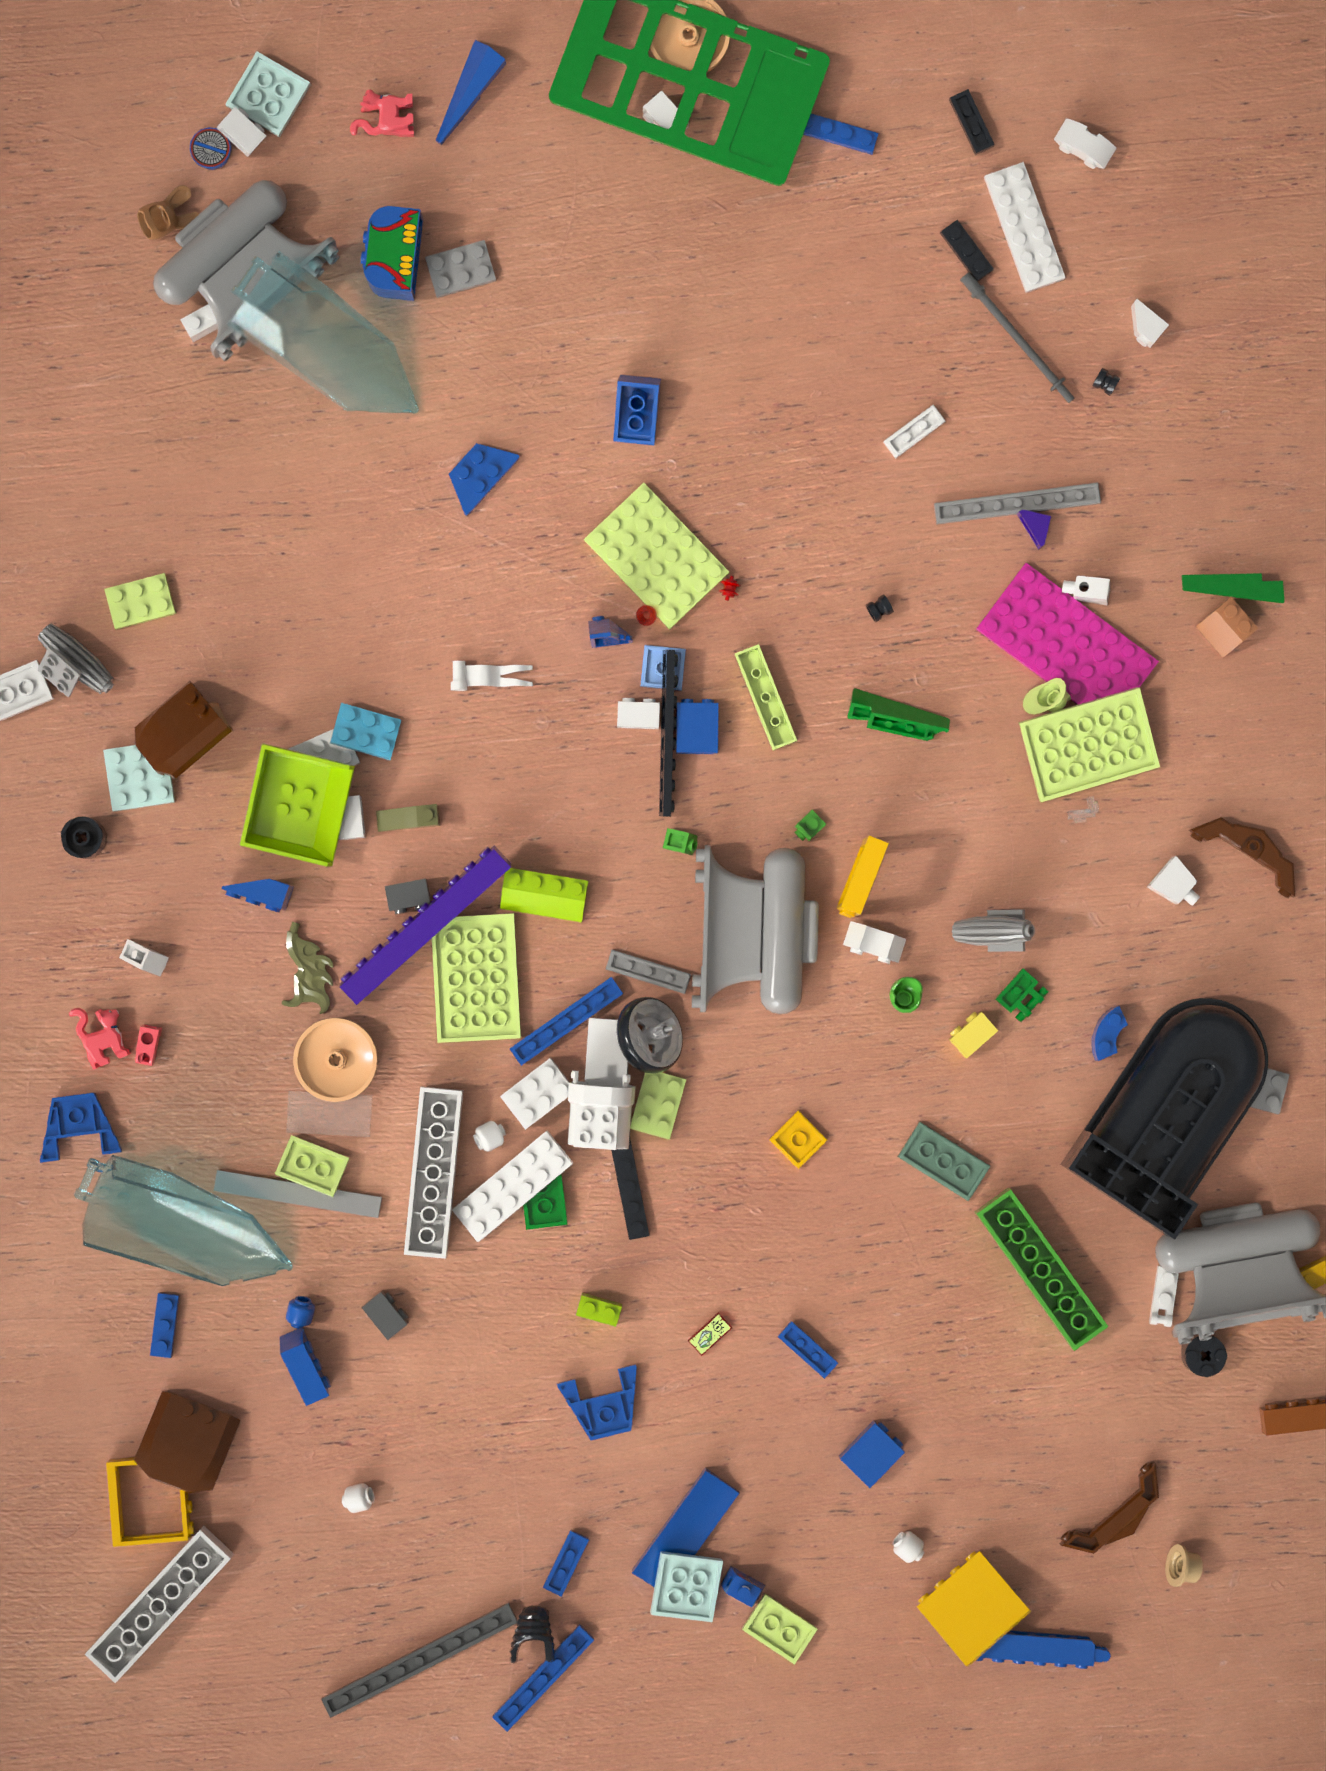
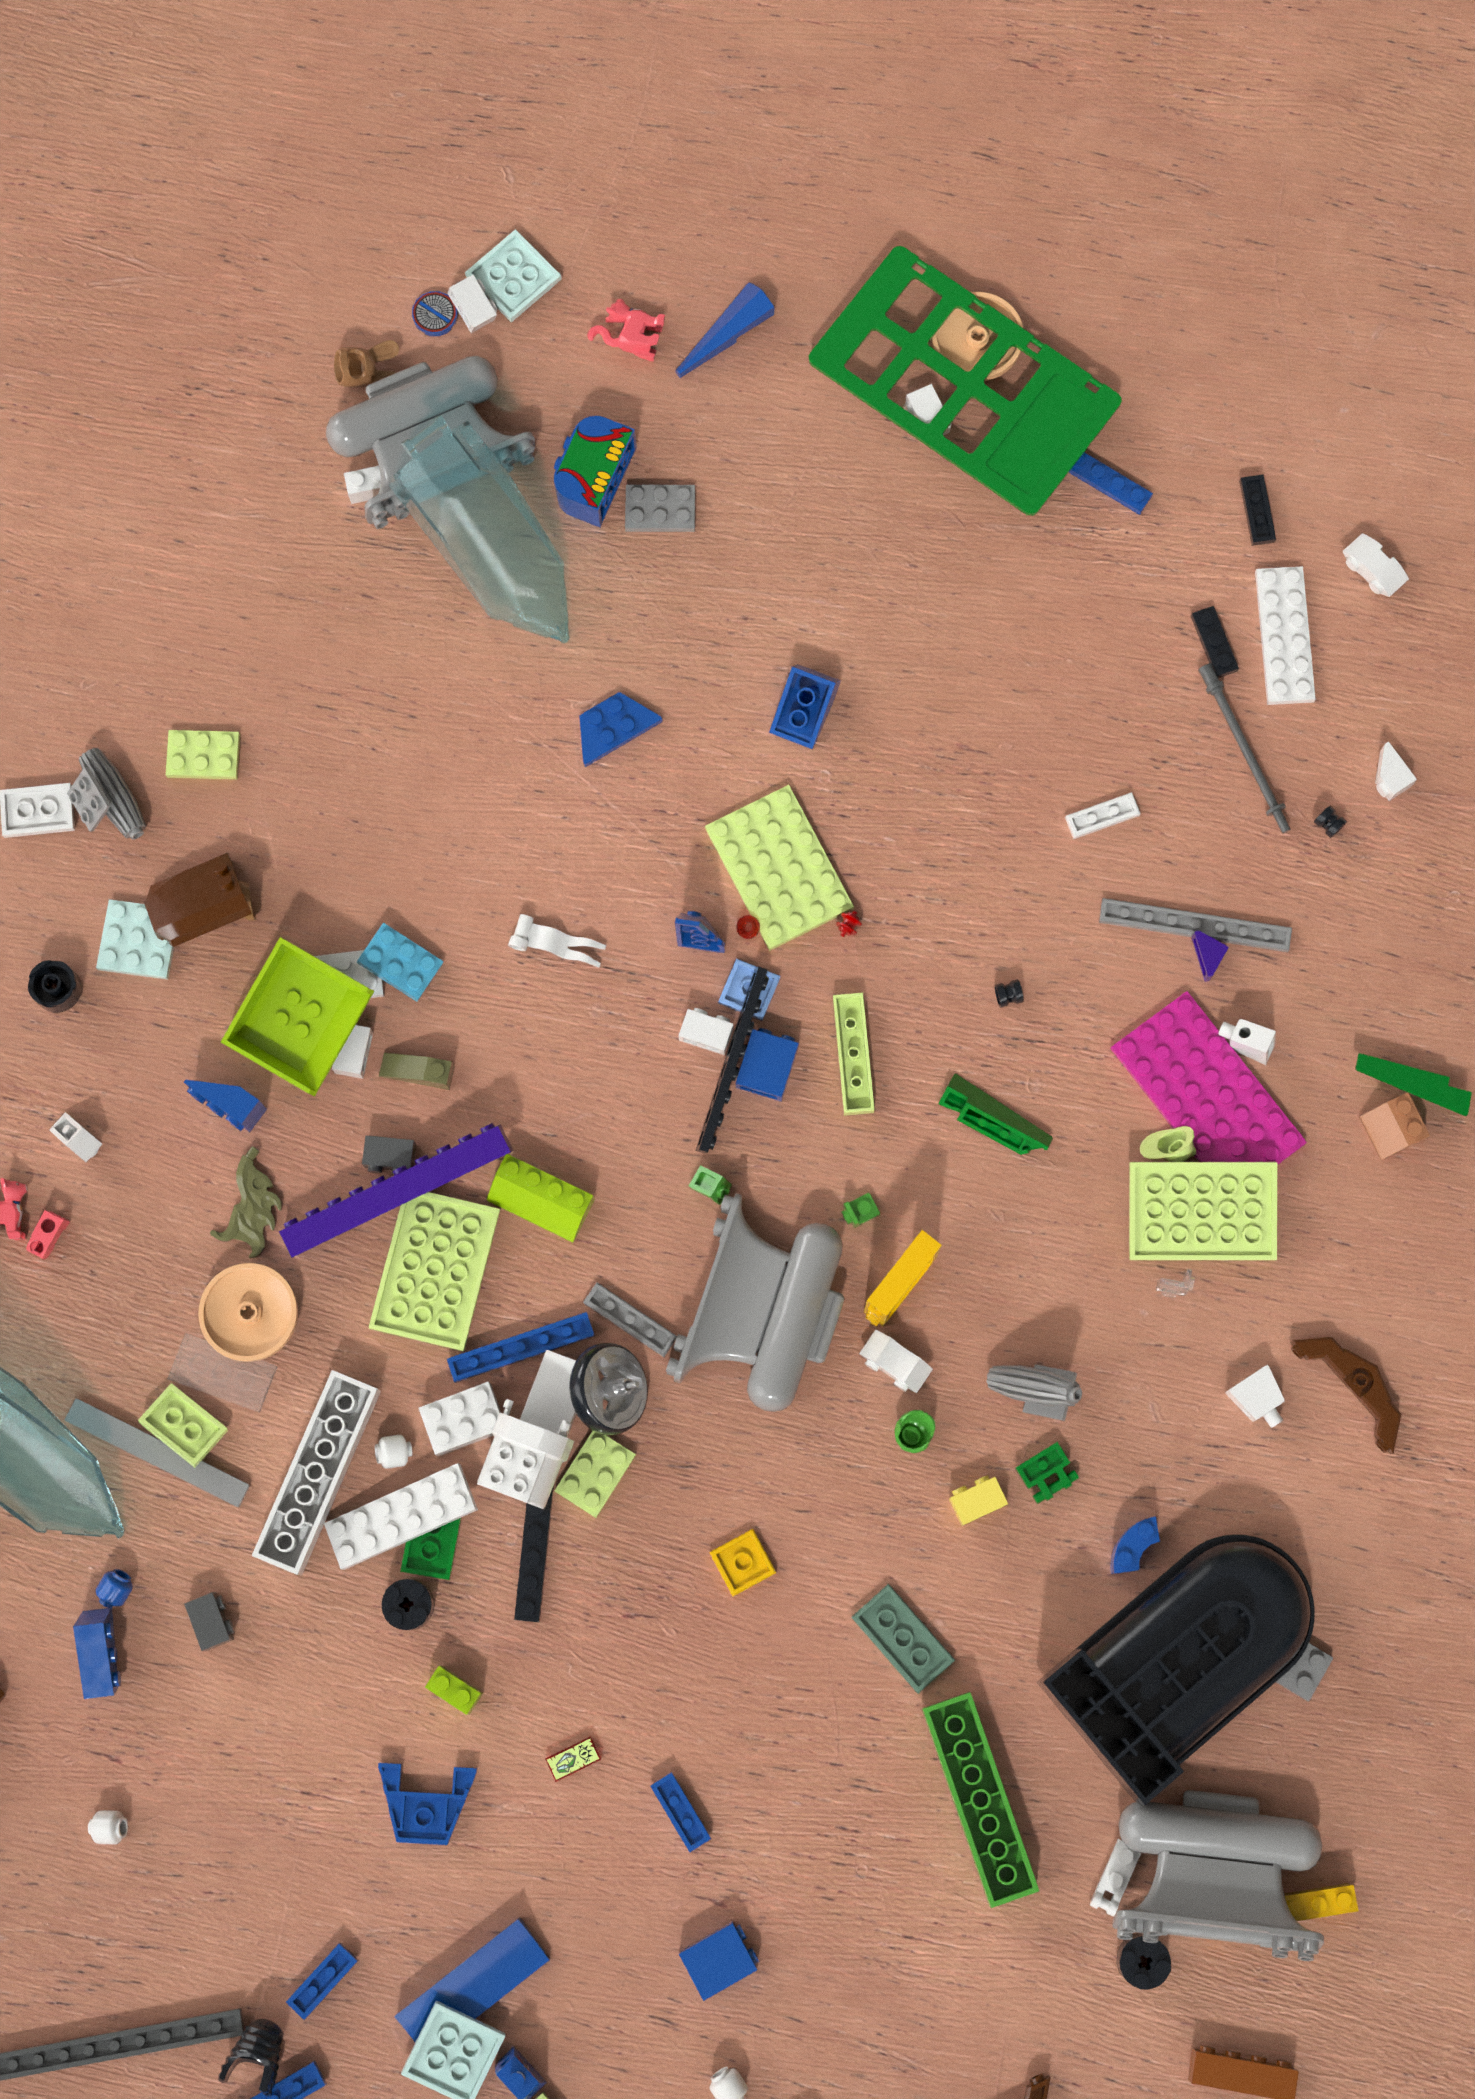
camera: 25 degrees right, 10 degrees down
none -> black brick [381,1579,435,1631]

